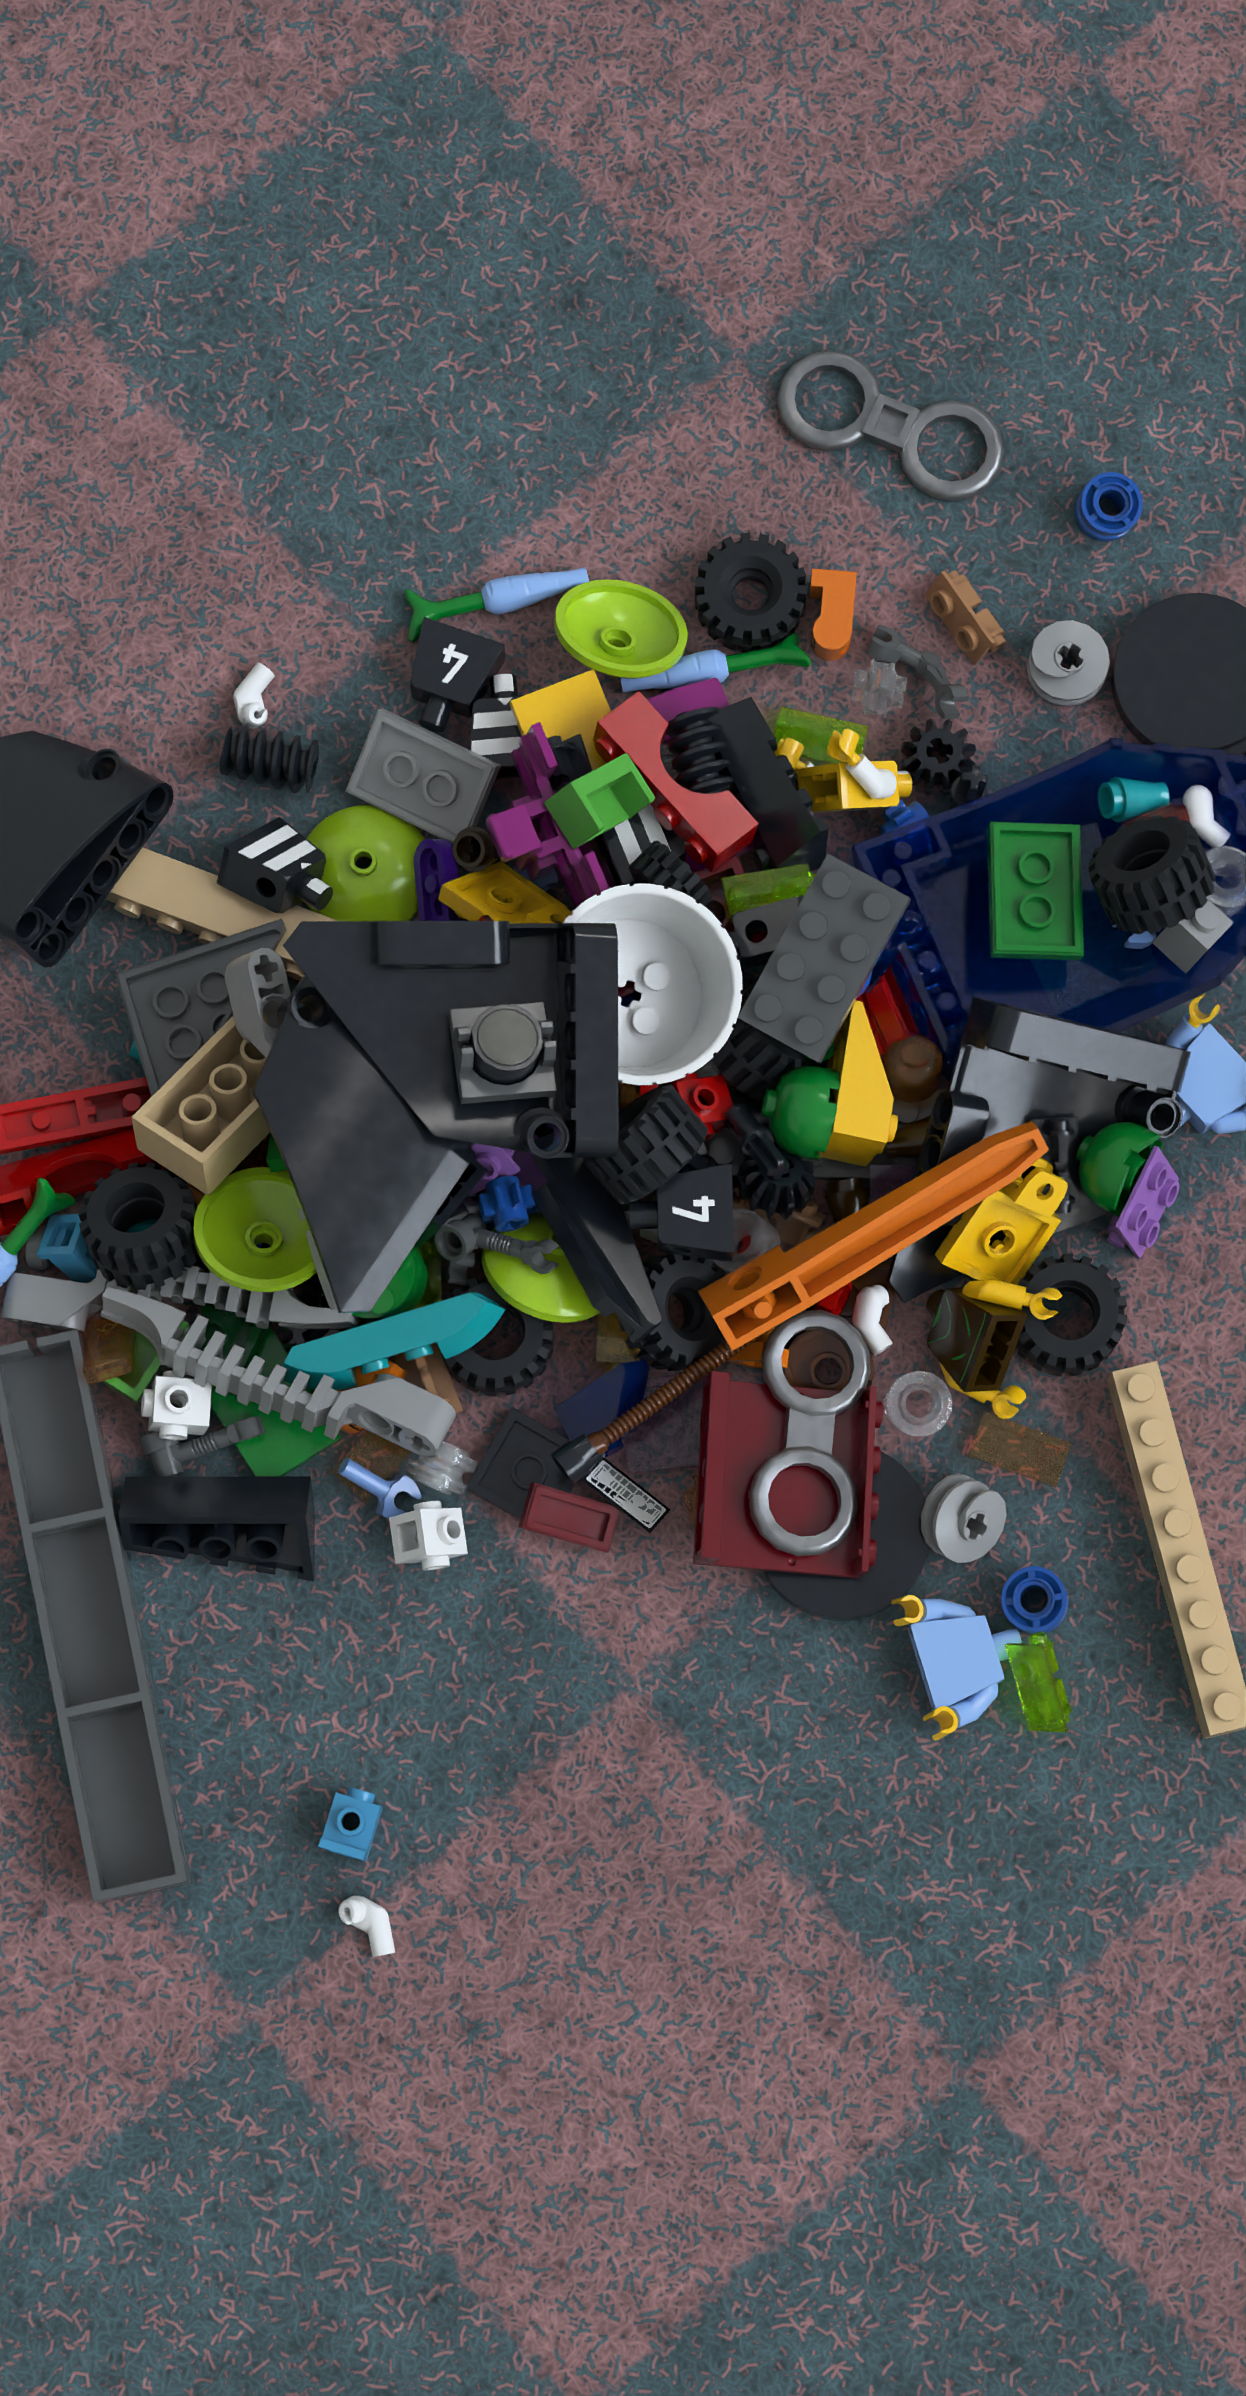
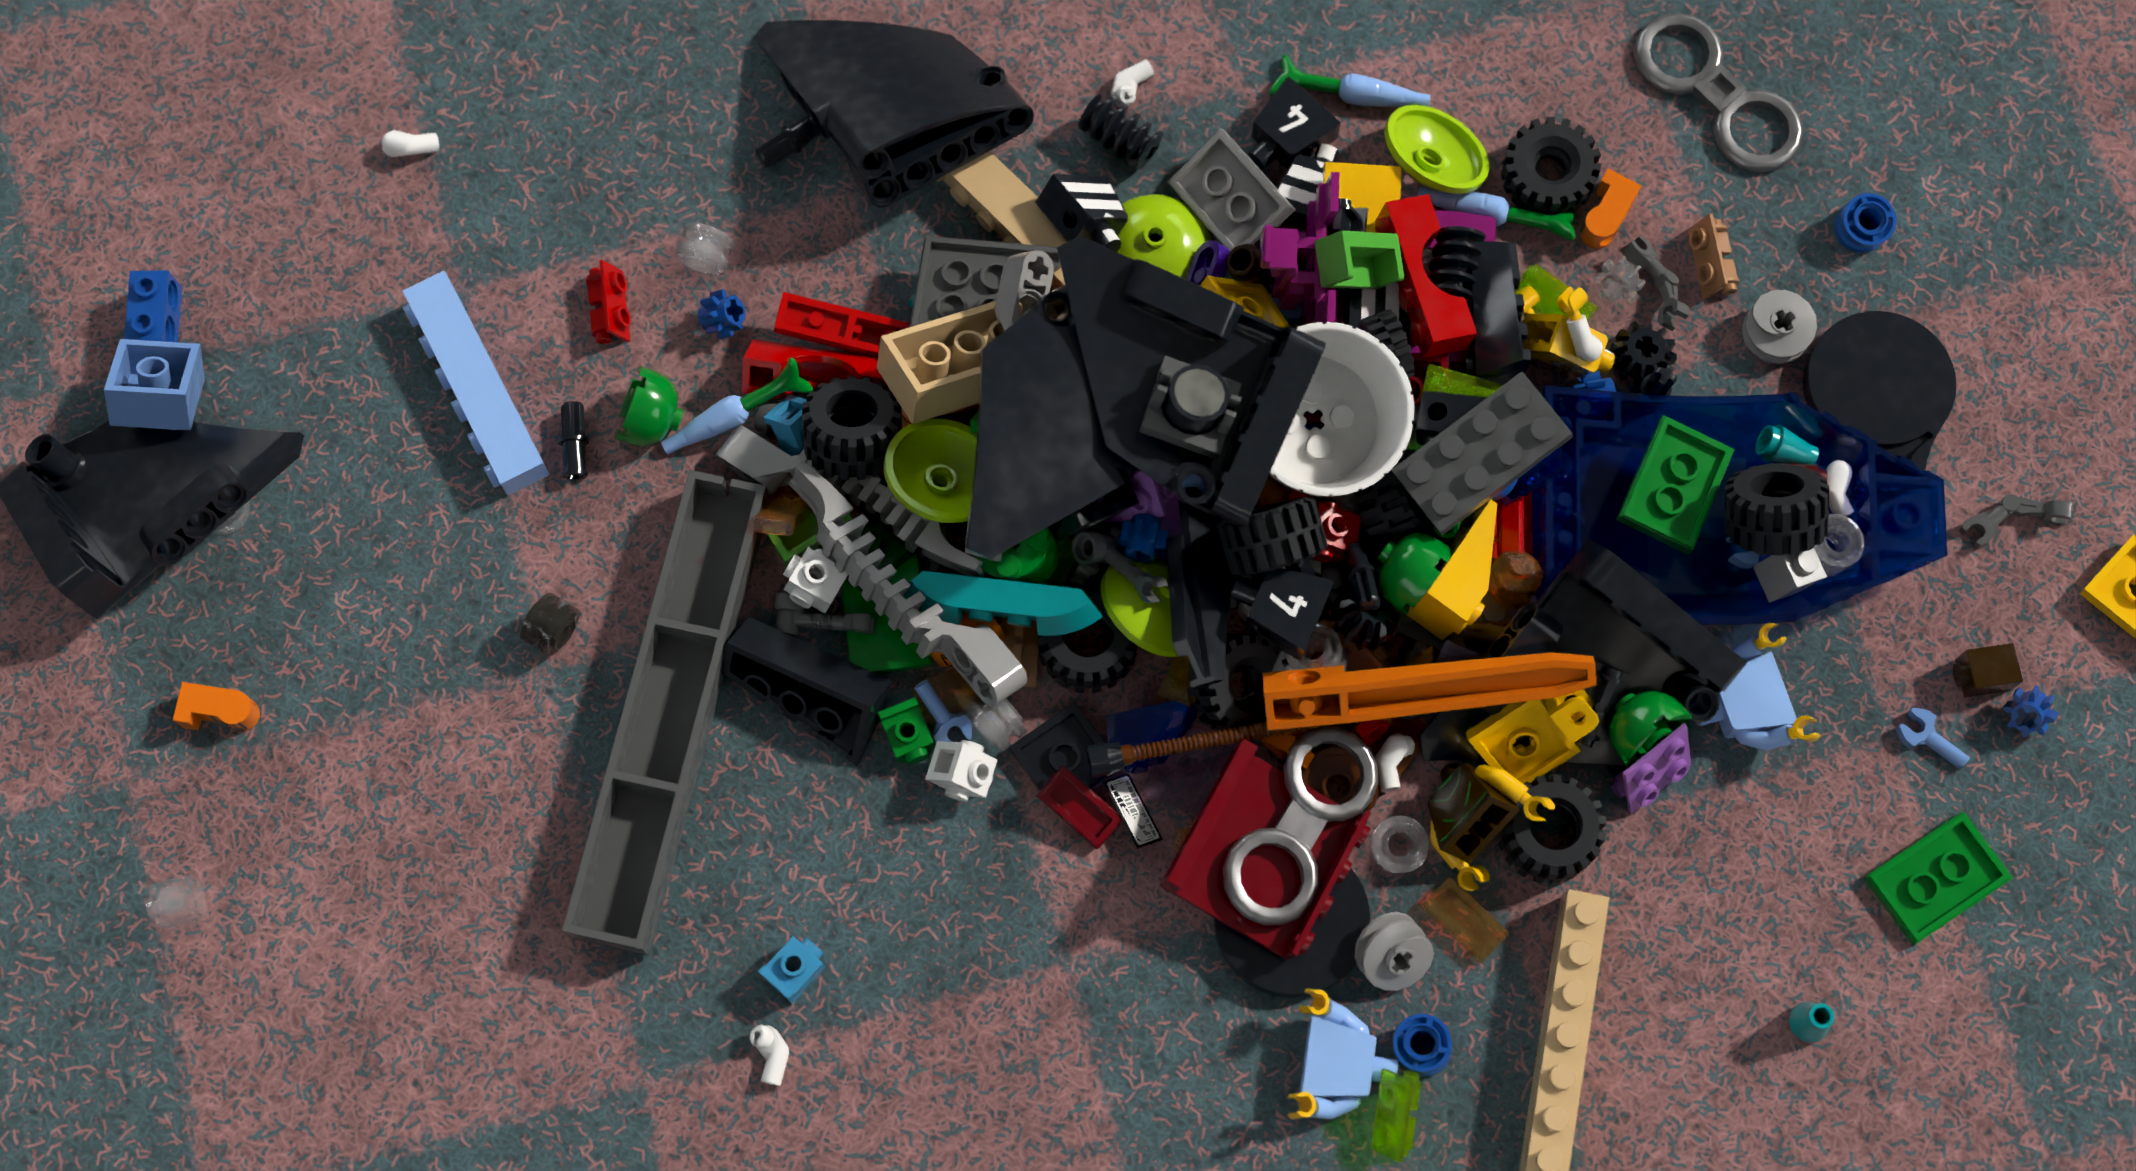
camera: 25 degrees right, 5 degrees down
none -> green brick [878,697,935,765]

